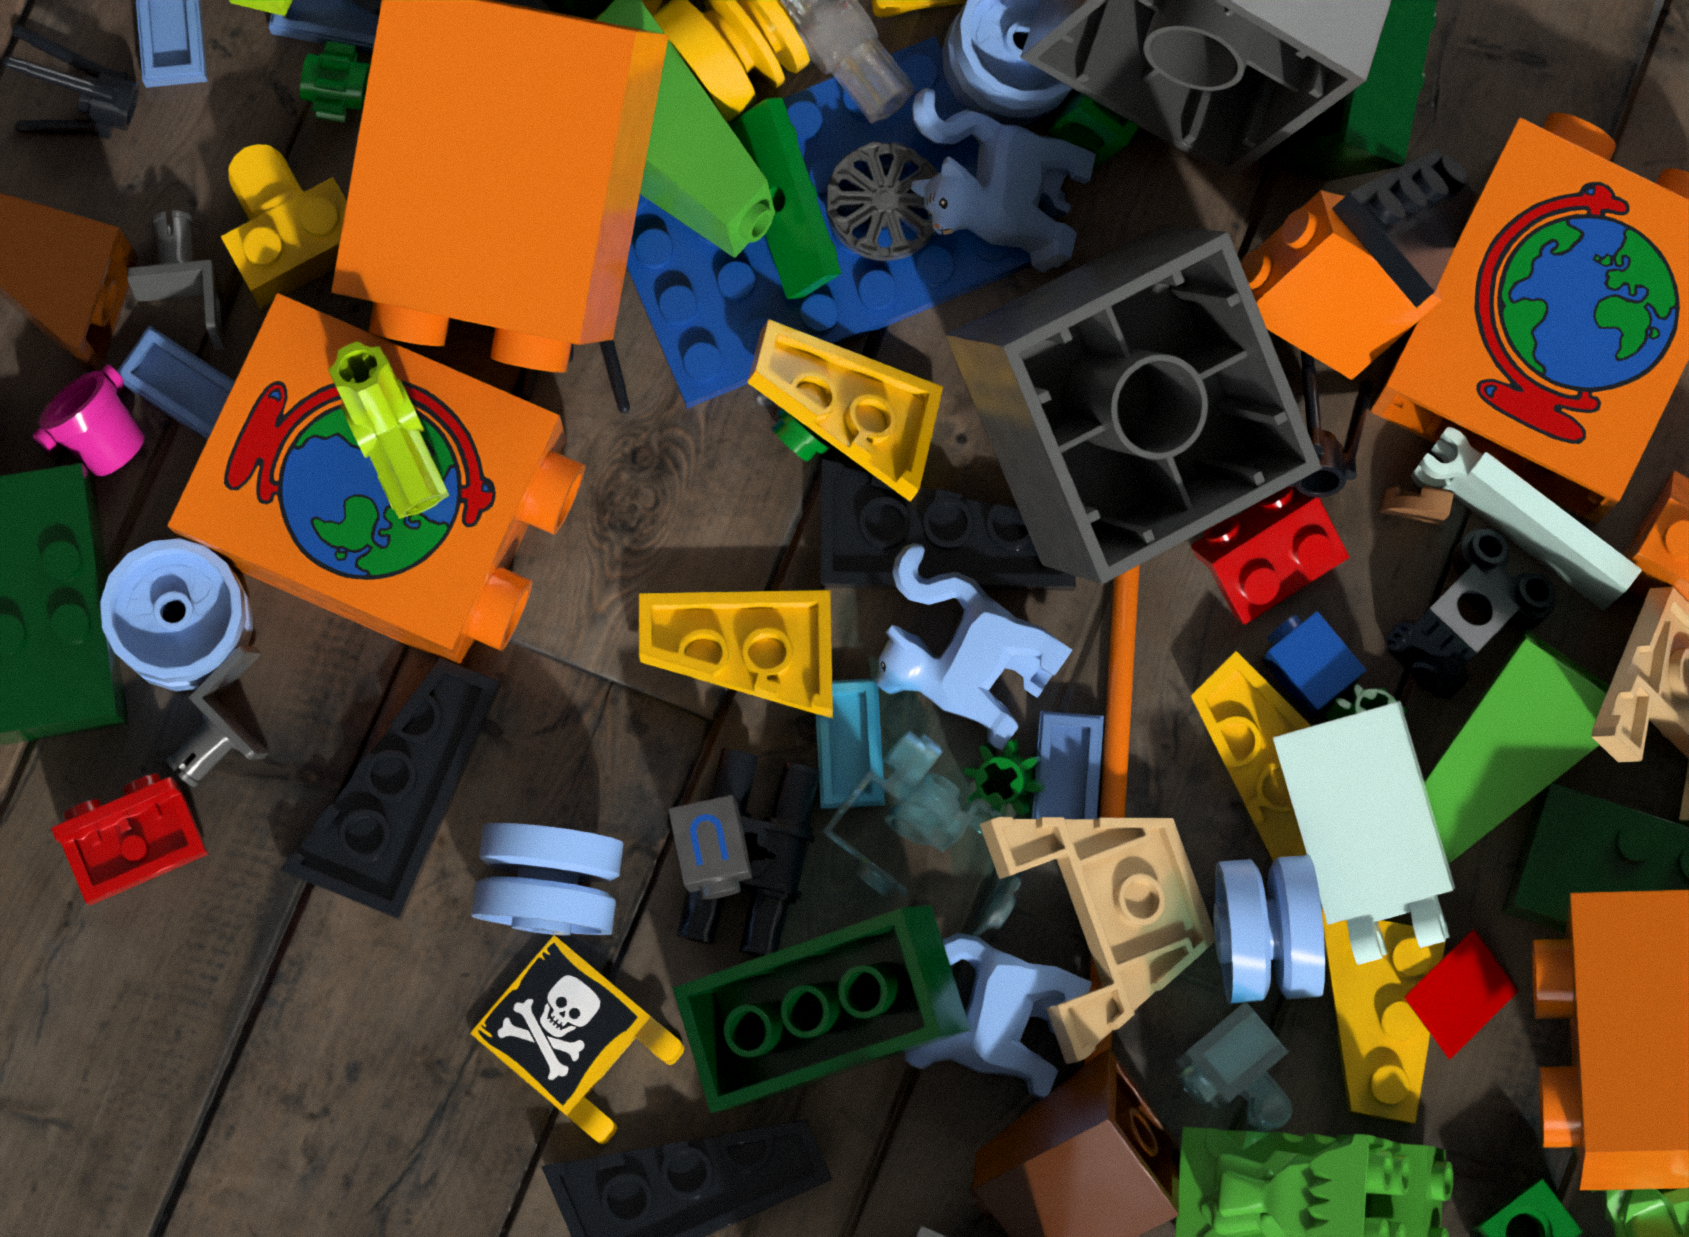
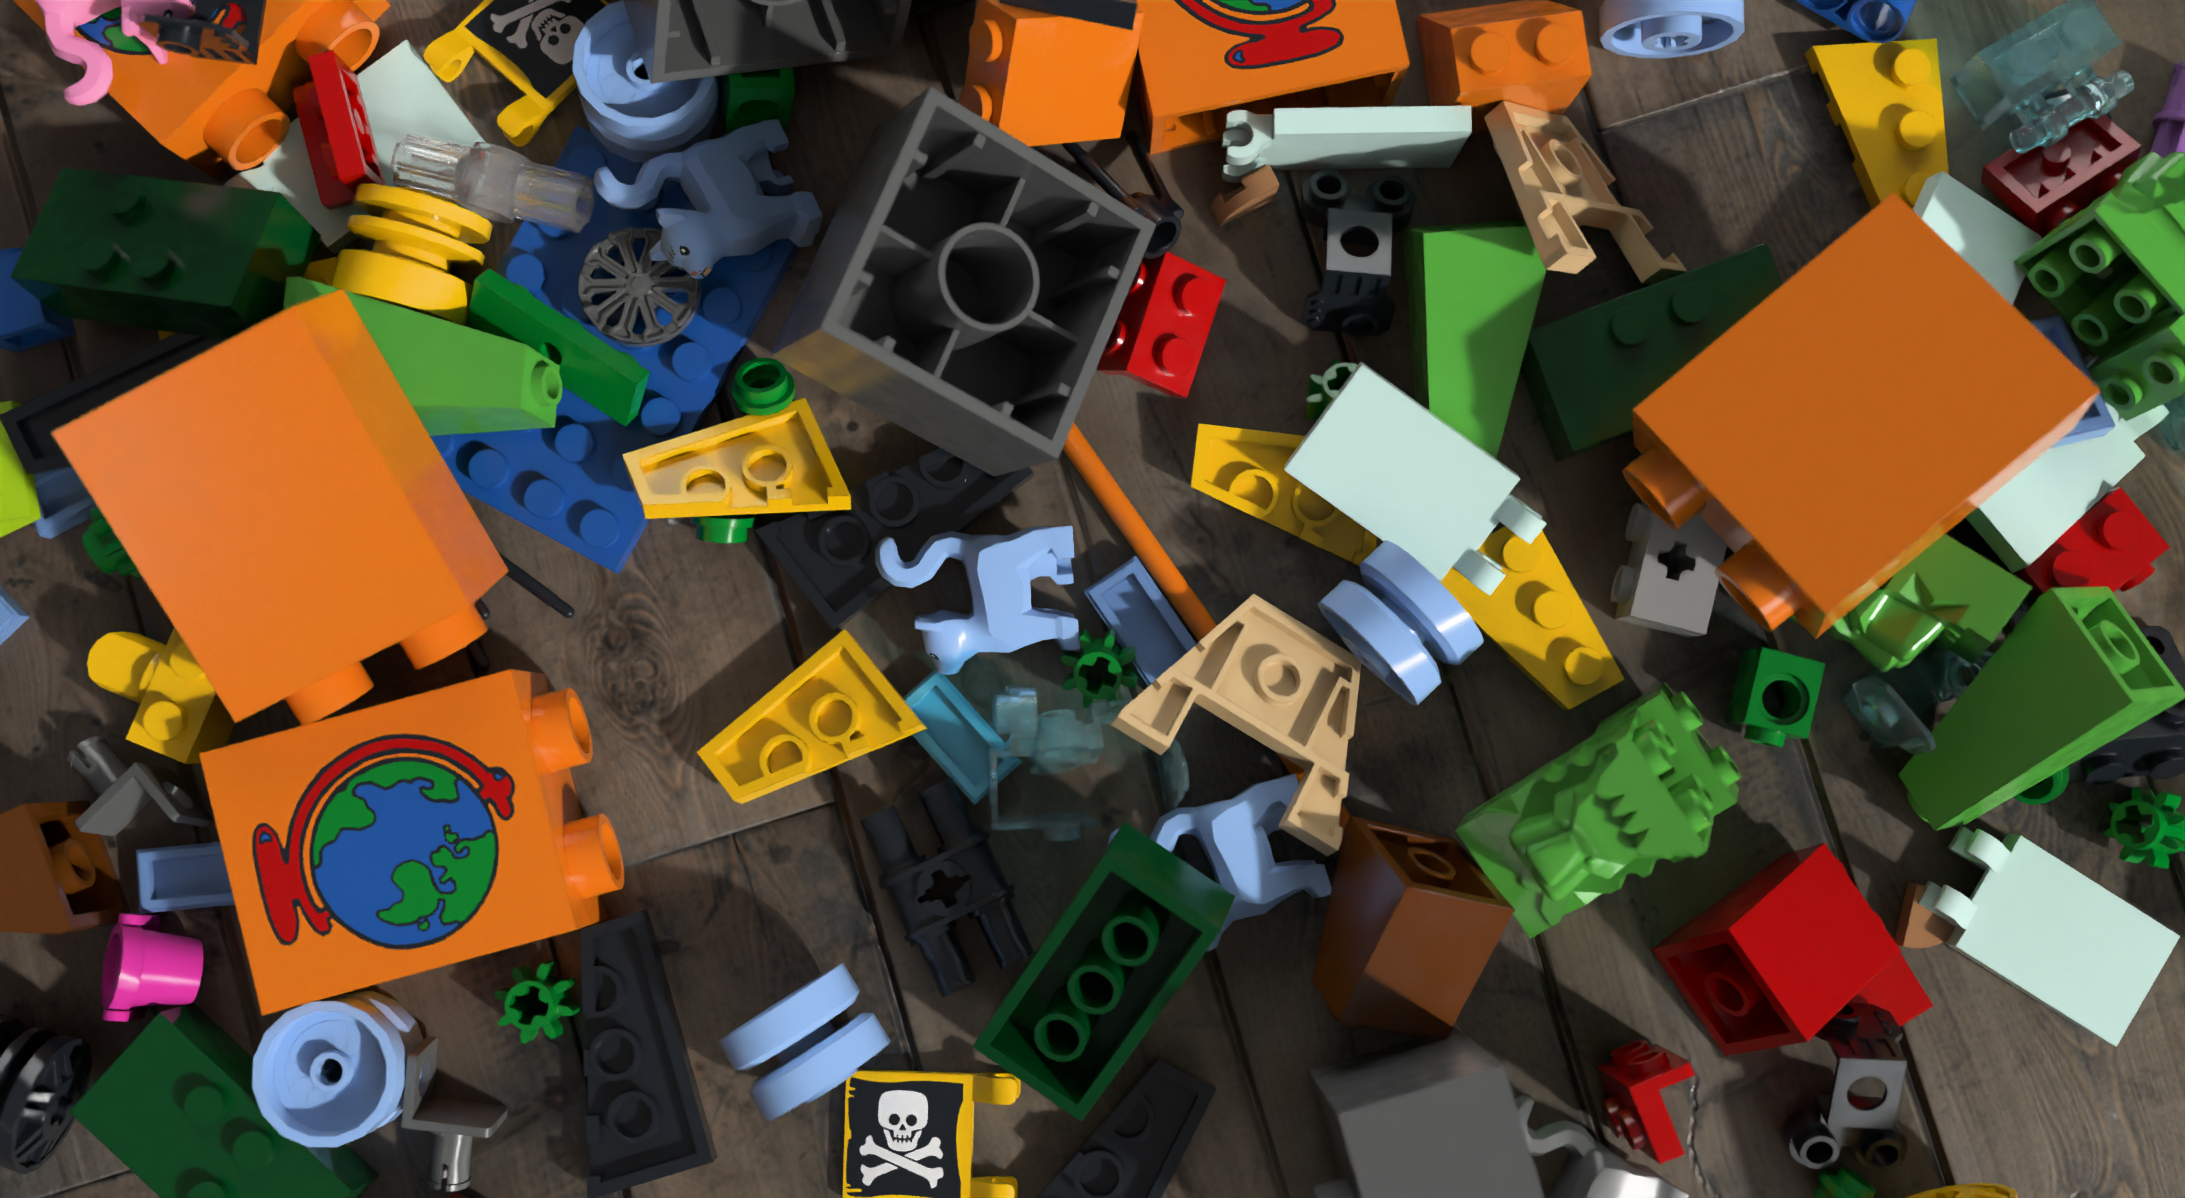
camera: 35 degrees left, 5 degrees up
lime piece [328,341,450,519] -> none
flat silver brick [668,795,753,899] -> none
clear light blue brick [1175,1001,1292,1132] -> none
blue brick [1262,611,1367,719] -> none
red sticker [1404,929,1519,1060] -> none
none -> green gear [494,960,581,1044]
none -> green plate [731,358,796,416]
none -> light grey brick [1611,502,1727,638]

